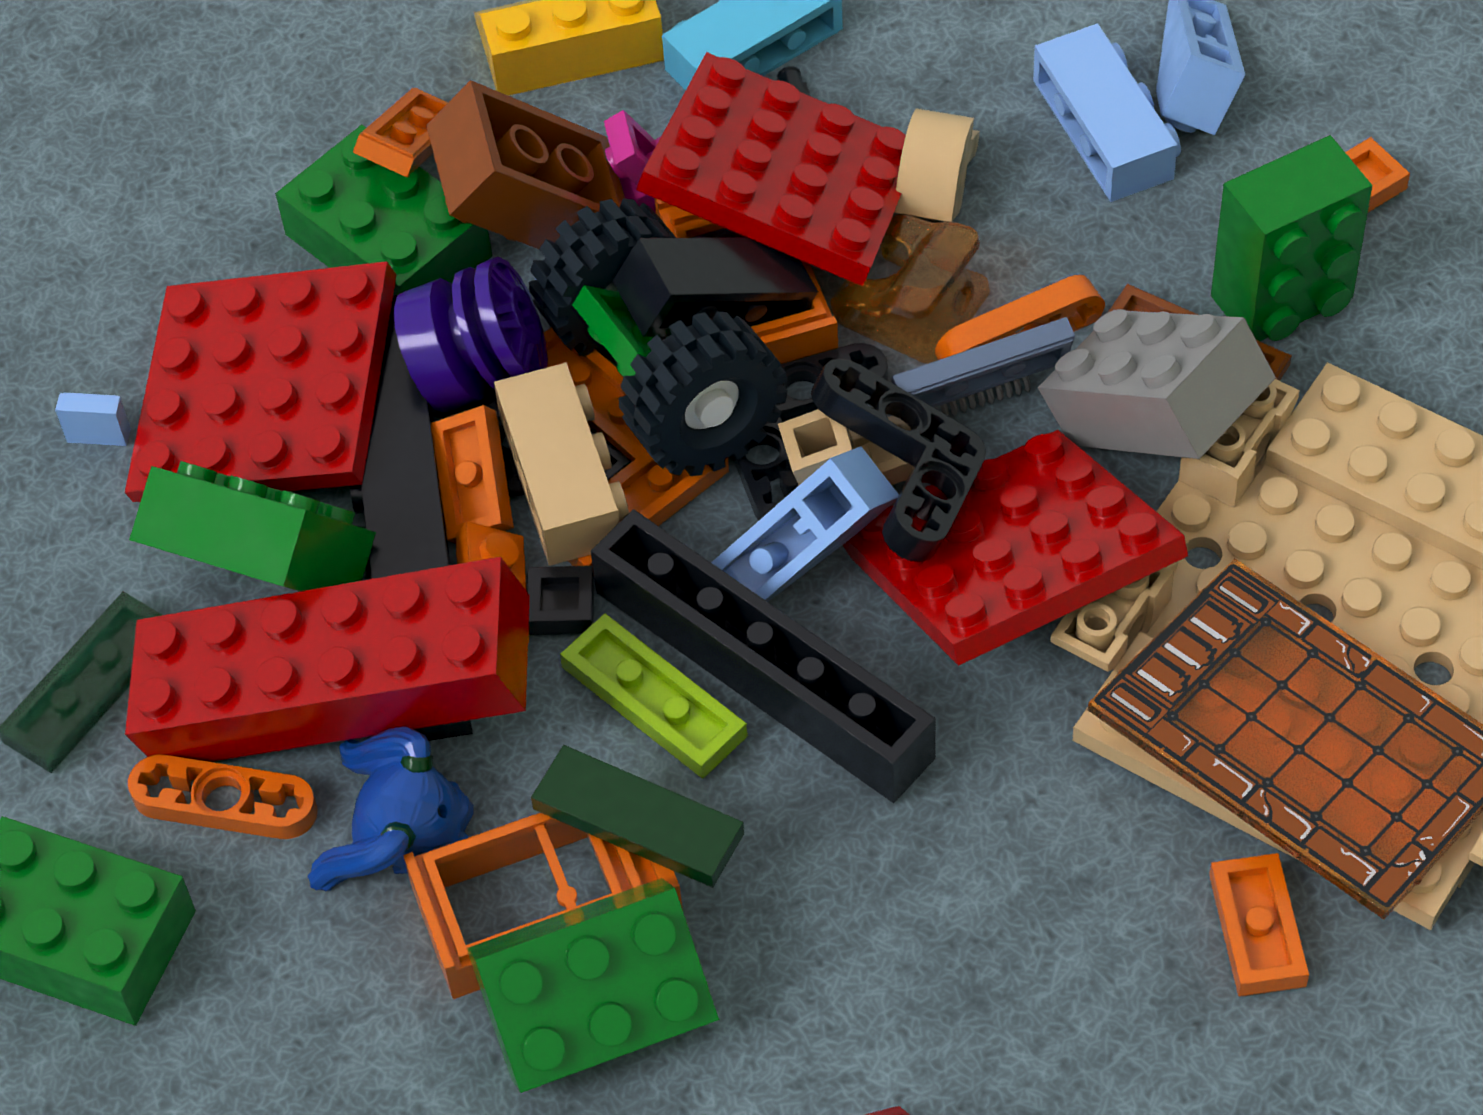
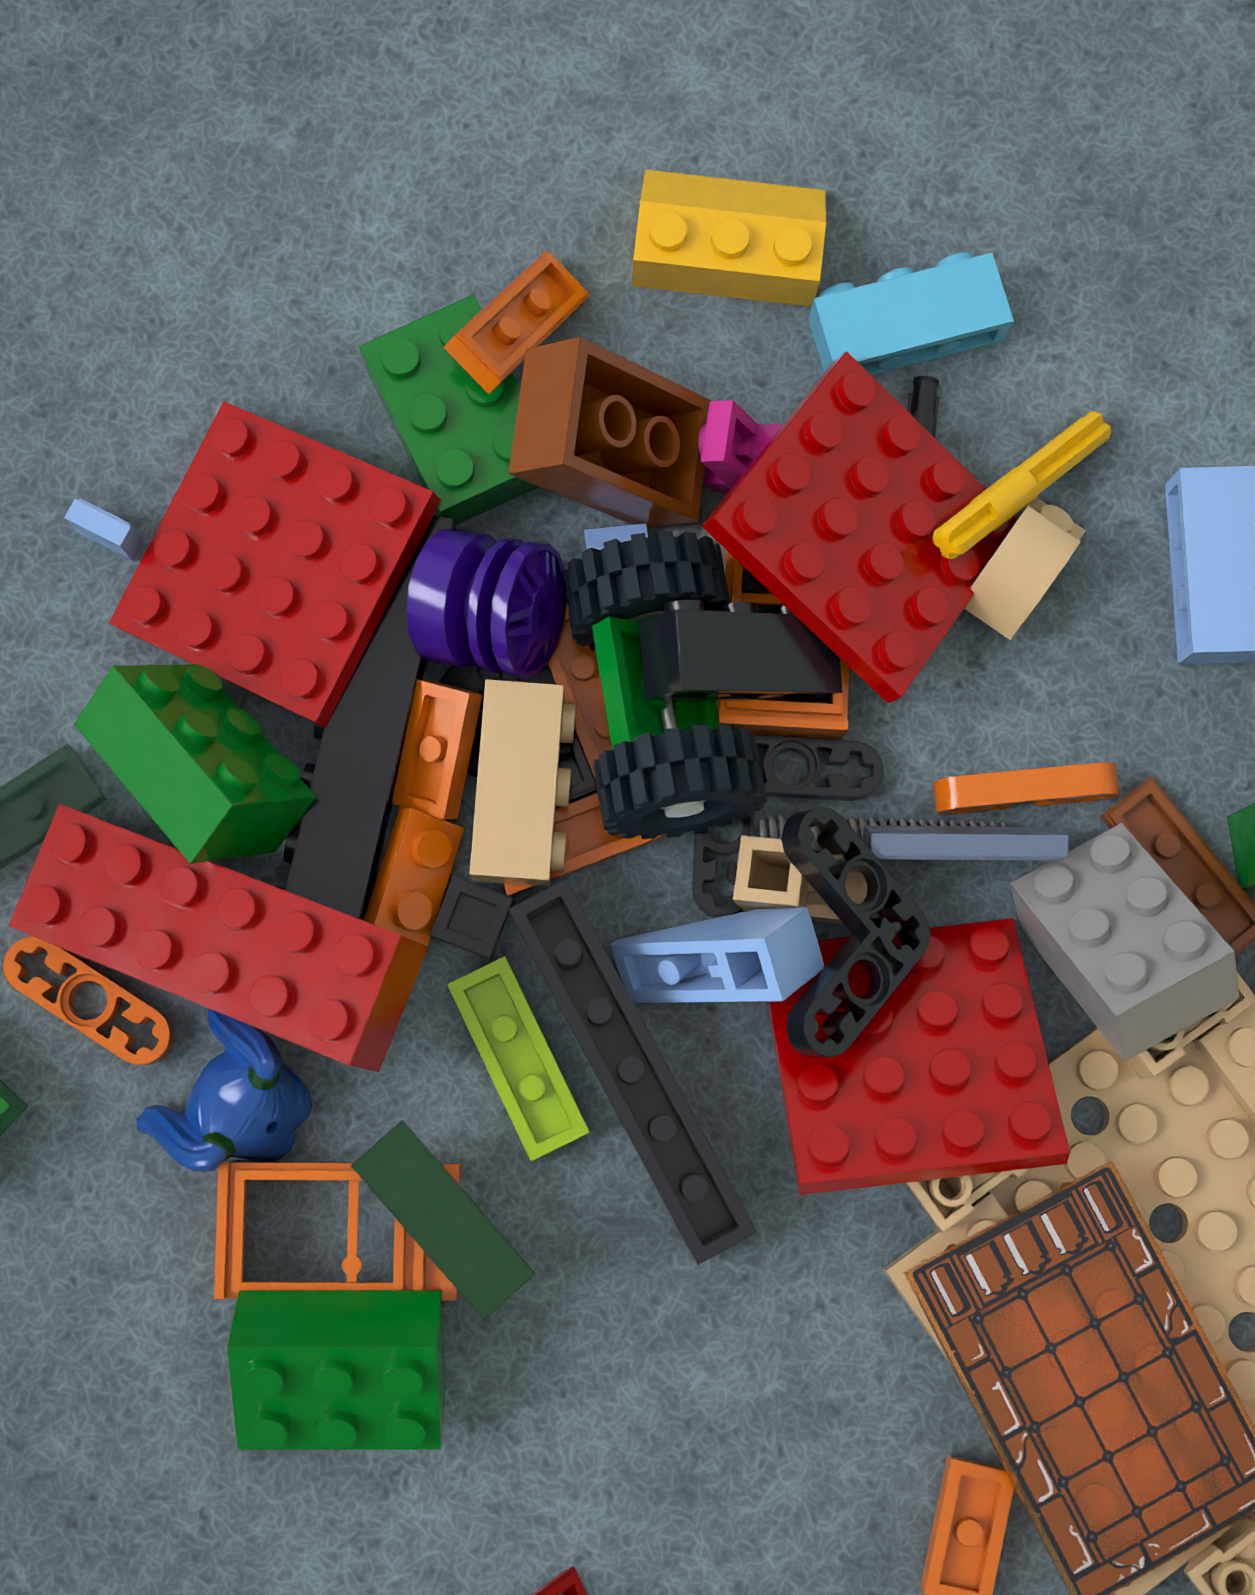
camera: 10 degrees right, 25 degrees up
clear orange piece [830,214,990,364] -> none
none -> yellow axle [933,411,1112,559]

